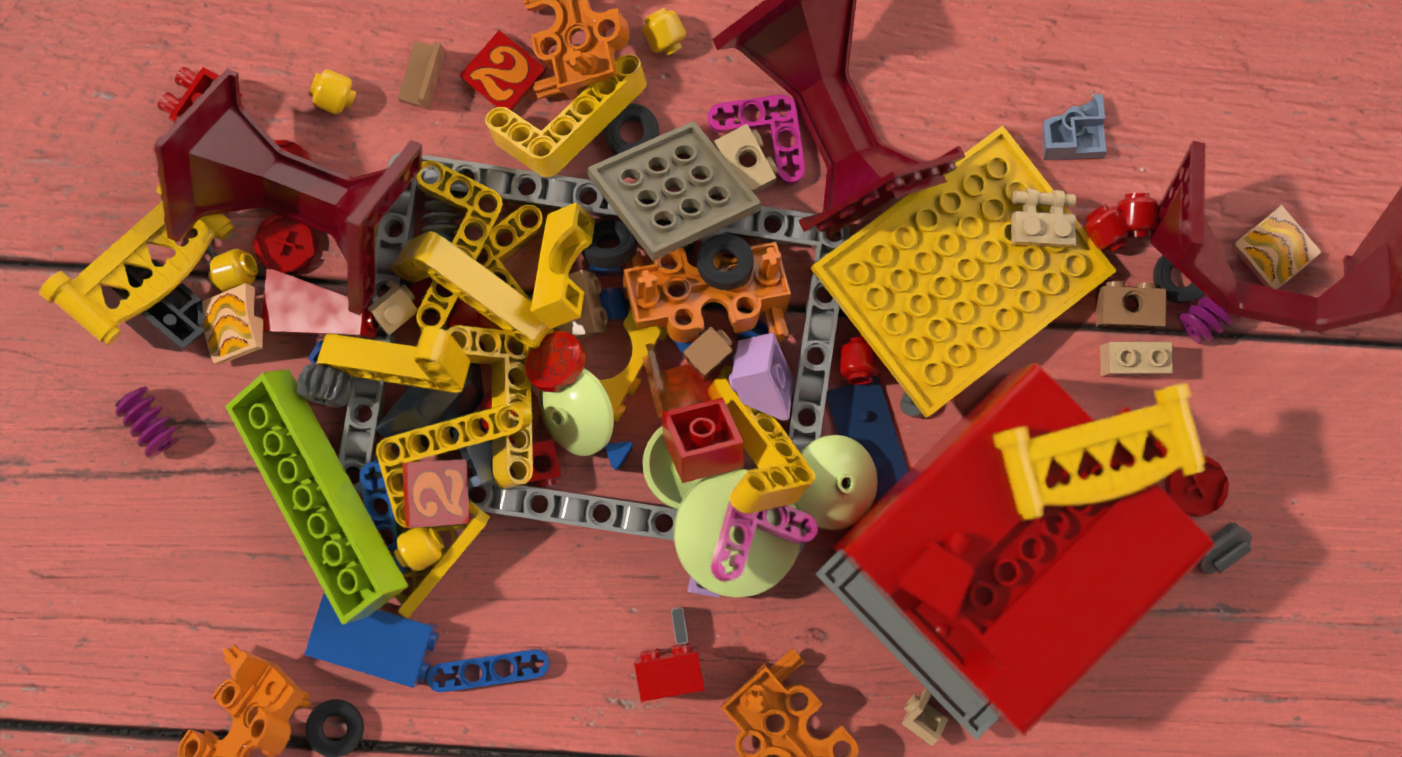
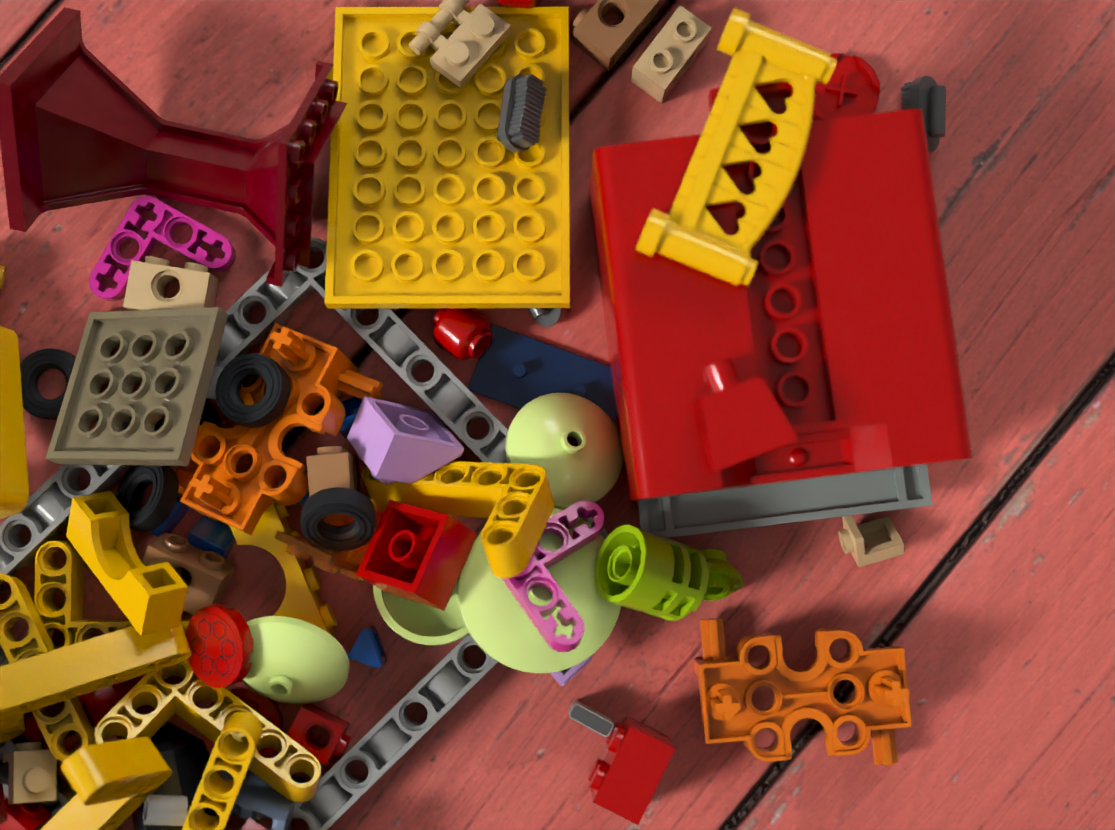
camera: 50 degrees left, 0 degrees up
none -> light grey hinge [143,794,188,826]
none -> black tyre [301,488,376,551]
none -> dark grey piece [497,74,547,152]
none -> lime cylinder [594,525,744,621]

